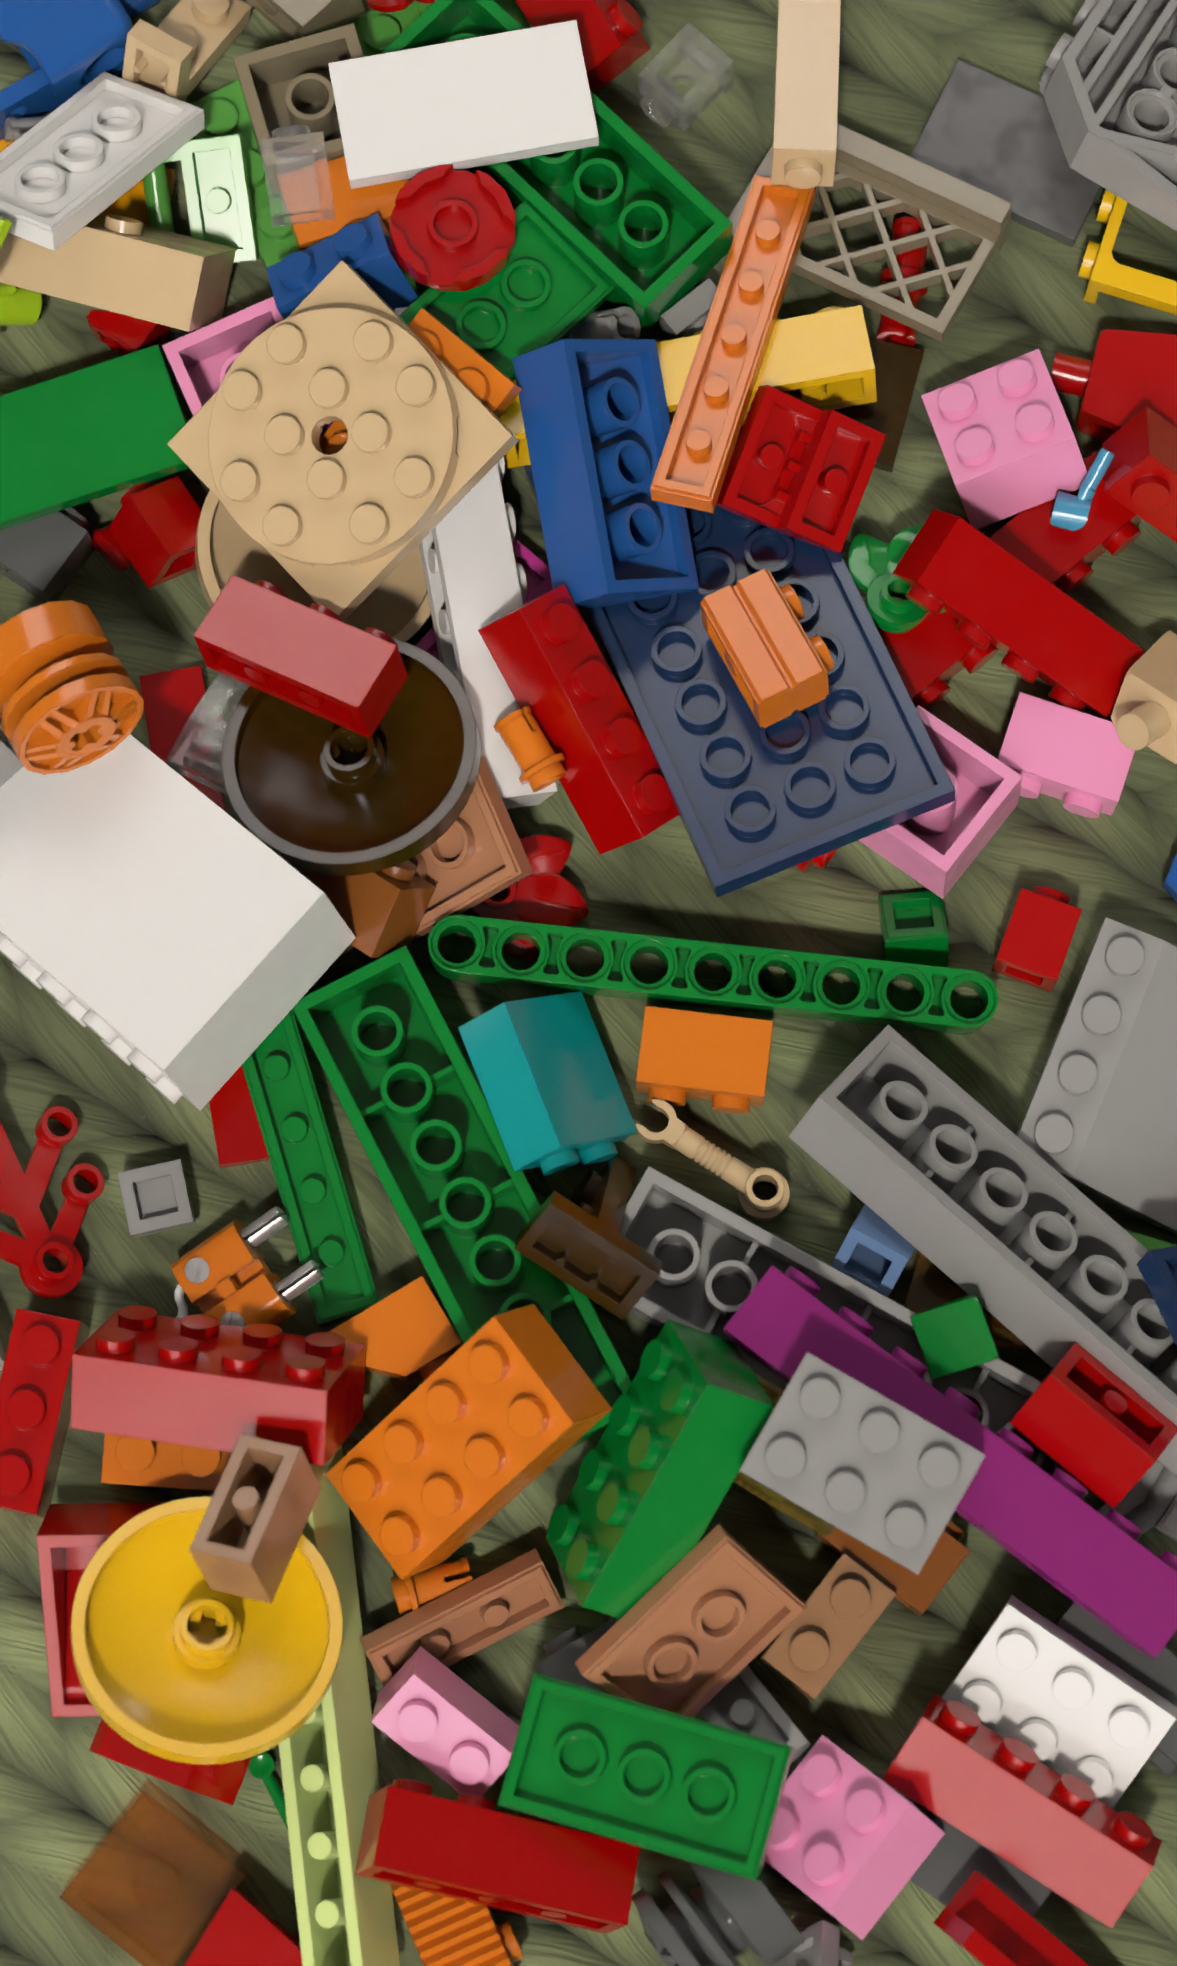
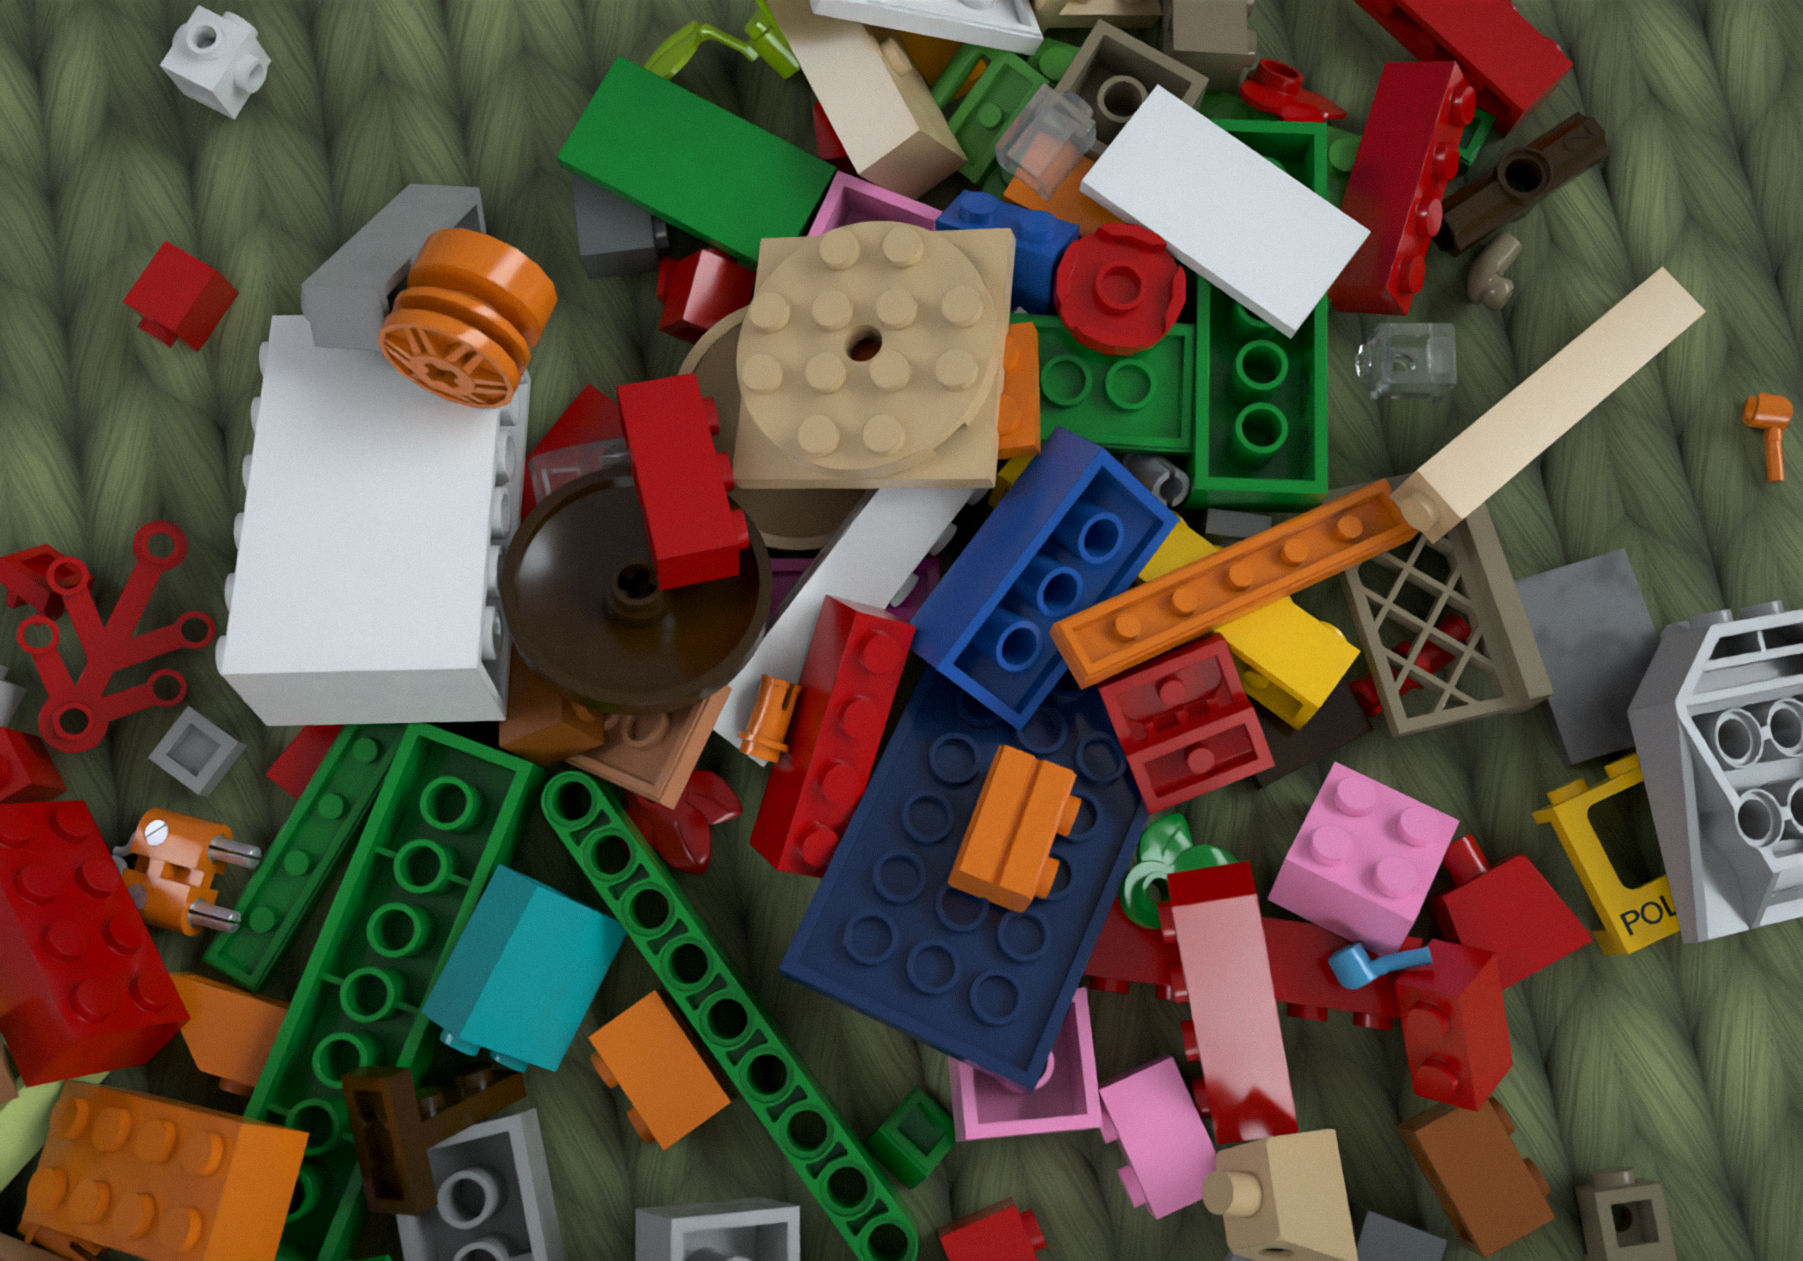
camera: 45 degrees right, 0 degrees up
tan brick [635,1099,790,1222] -> none

